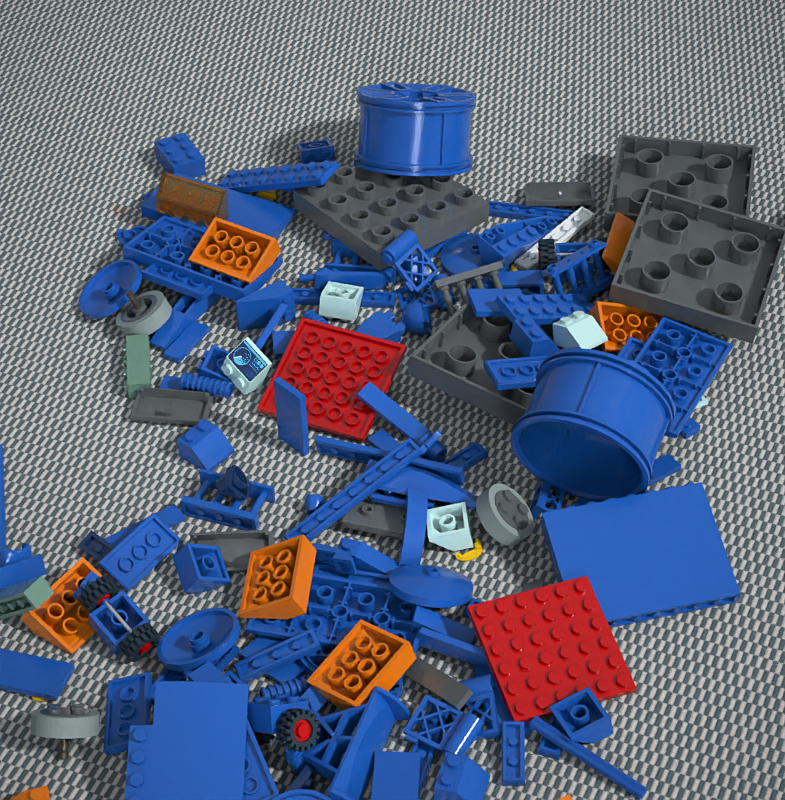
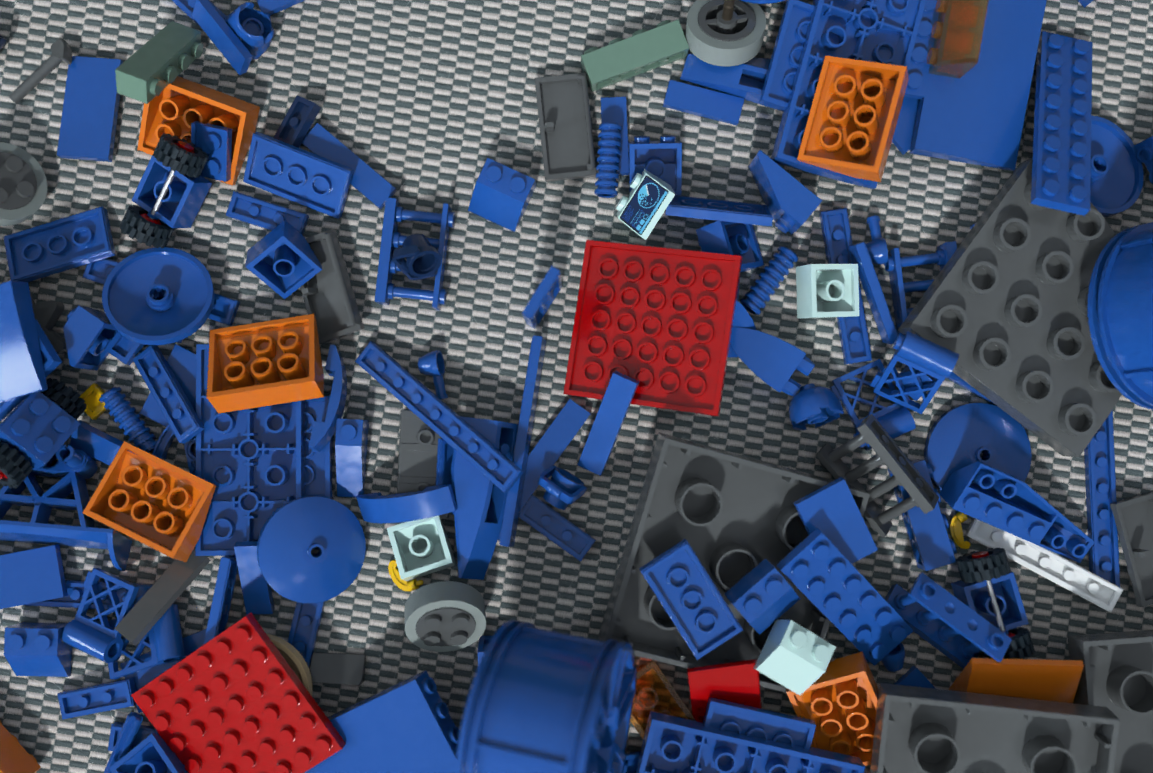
camera: 75 degrees right, 45 degrees up
none -> blue tile [226,191,309,235]

